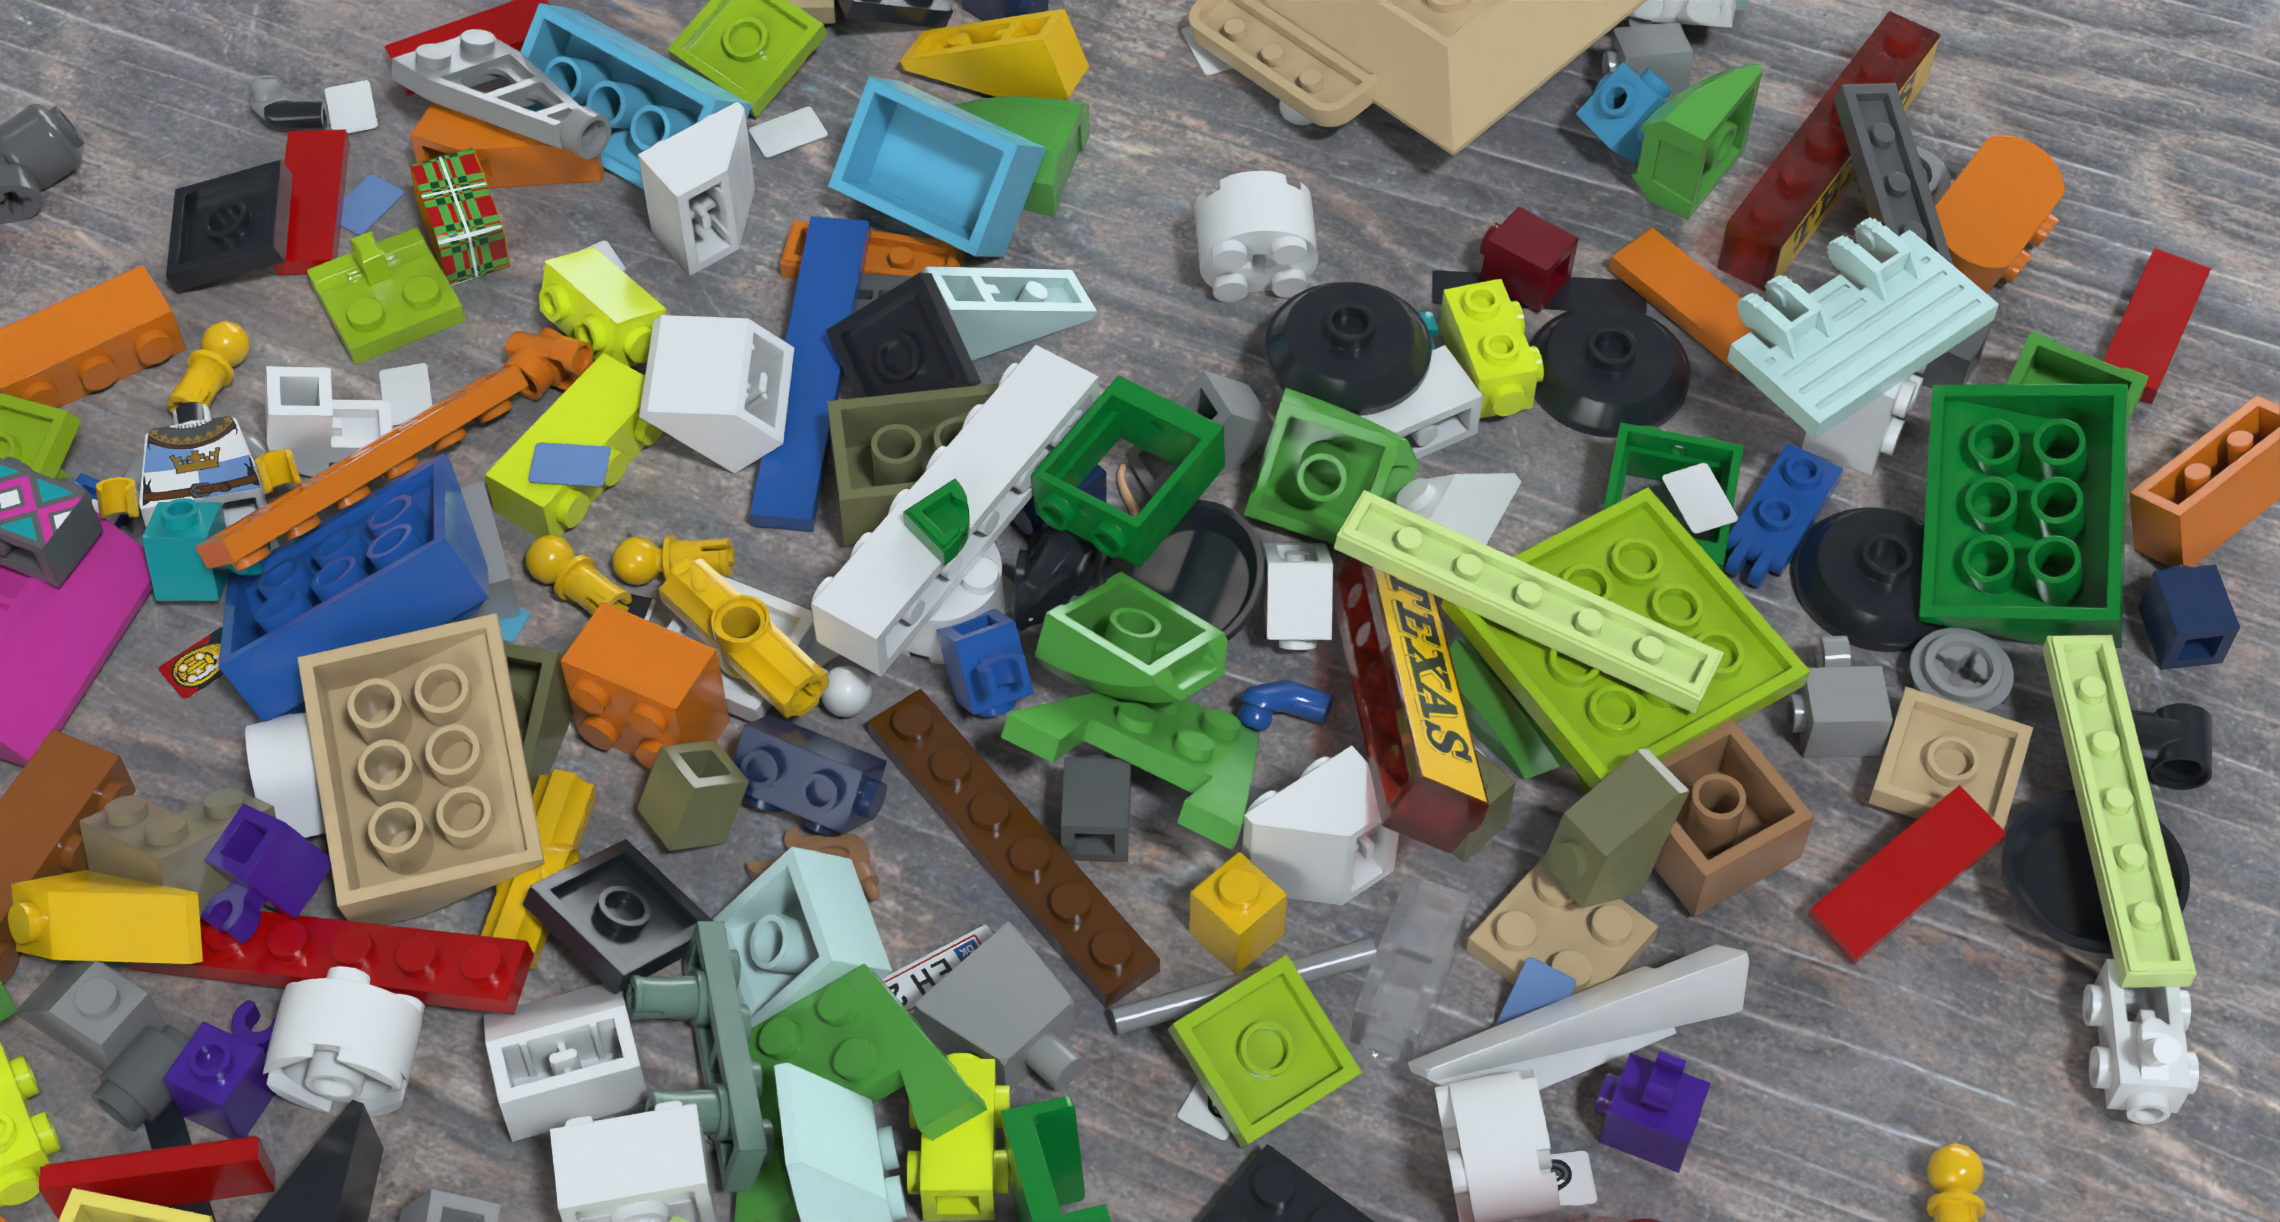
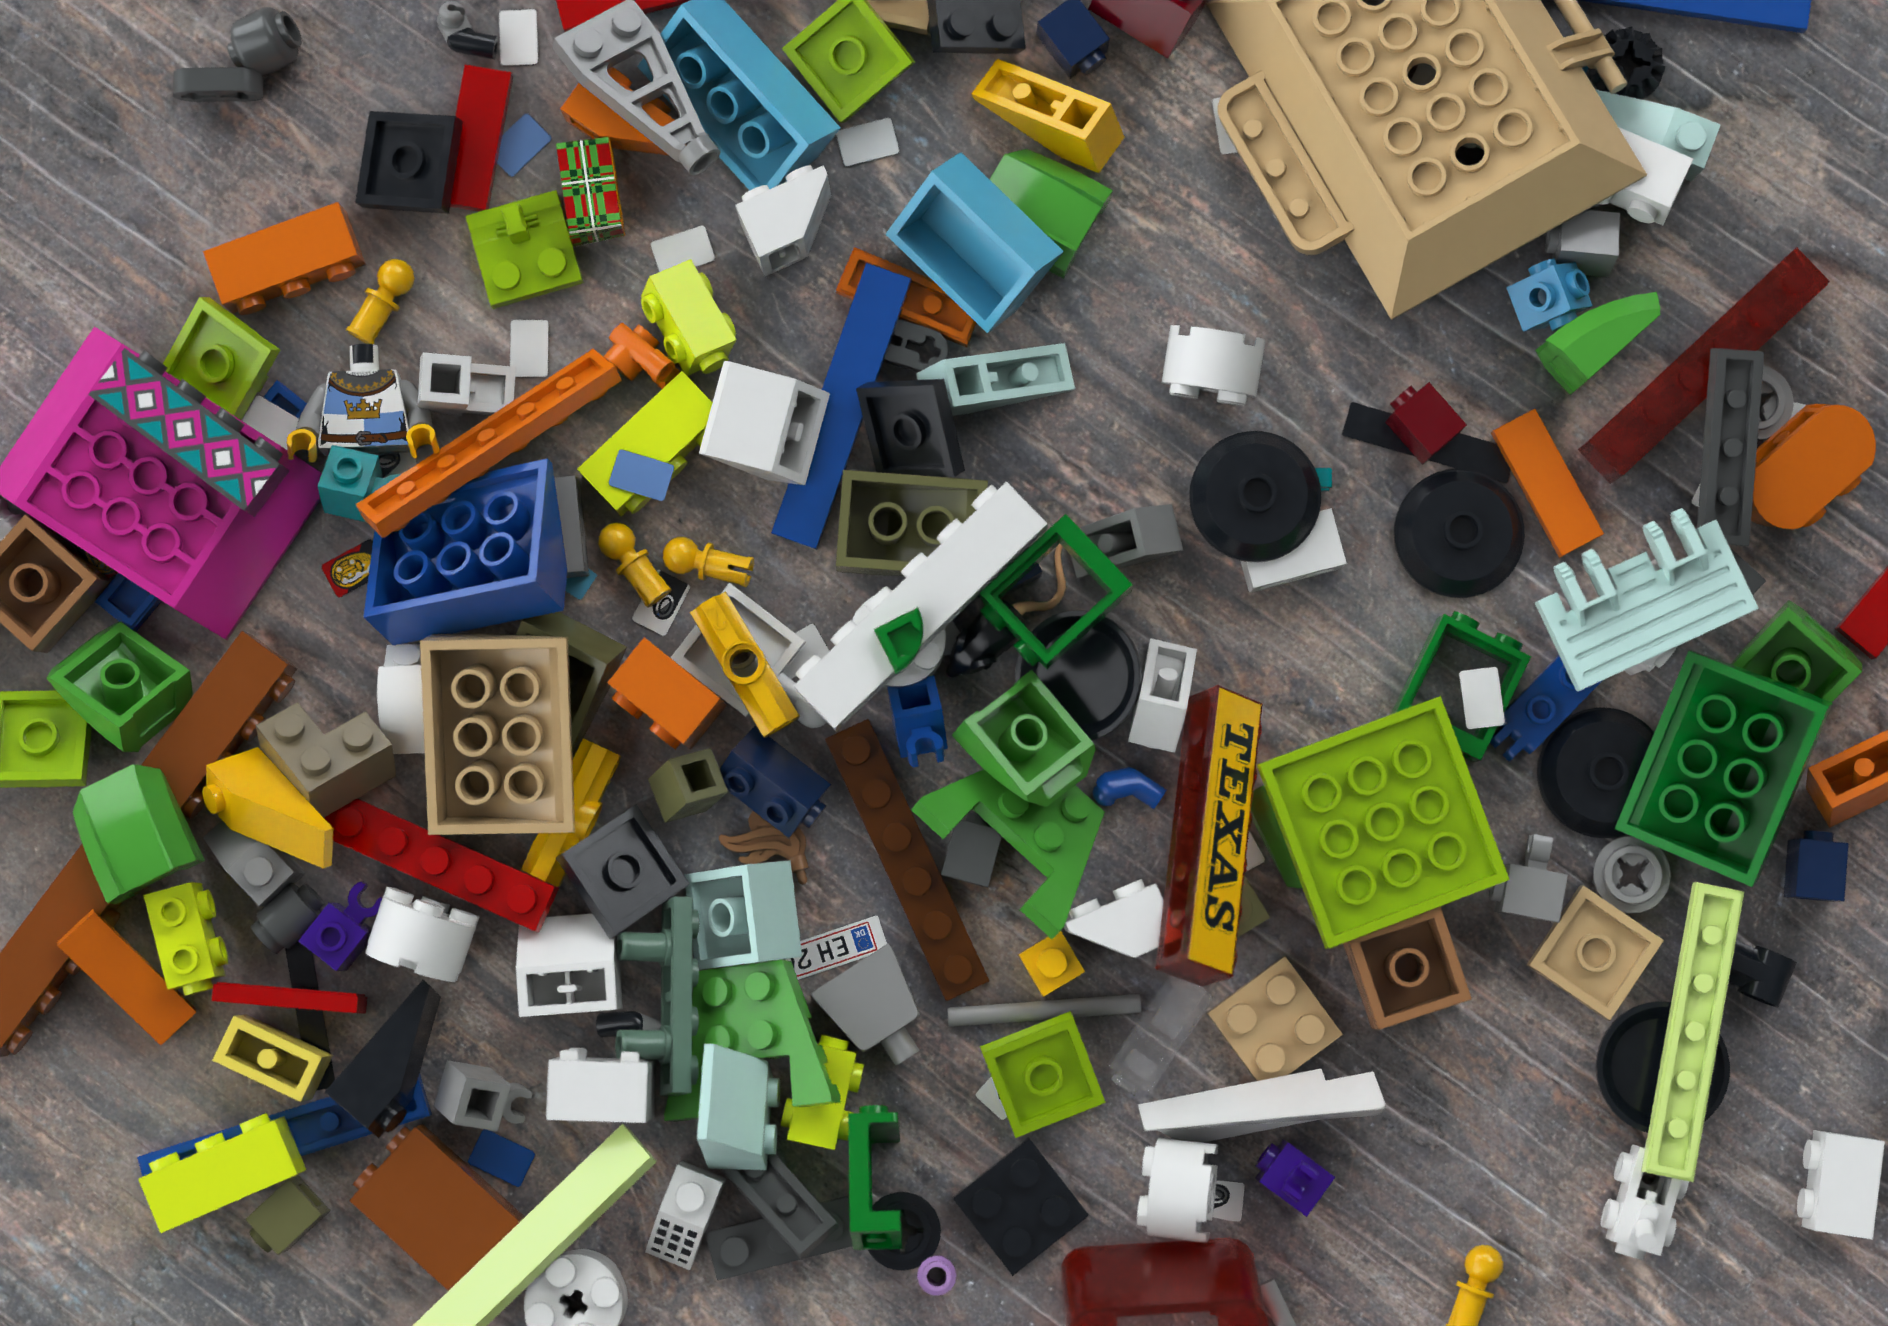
camera: 15 degrees right, 30 degrees up
dark purple brick [200,803,331,943] -> none
bright green slope [1244,387,1419,545] -> none
yellowish green tile [1334,490,1724,713] -> none
white slope [1396,473,1521,545] -> none
neon yellow brick [1439,279,1544,418] -> none
medium blue sticker [1494,957,1576,1027] -> none
olive slope [1541,748,1689,908] -> none
red tile [1808,785,2007,965] -> none

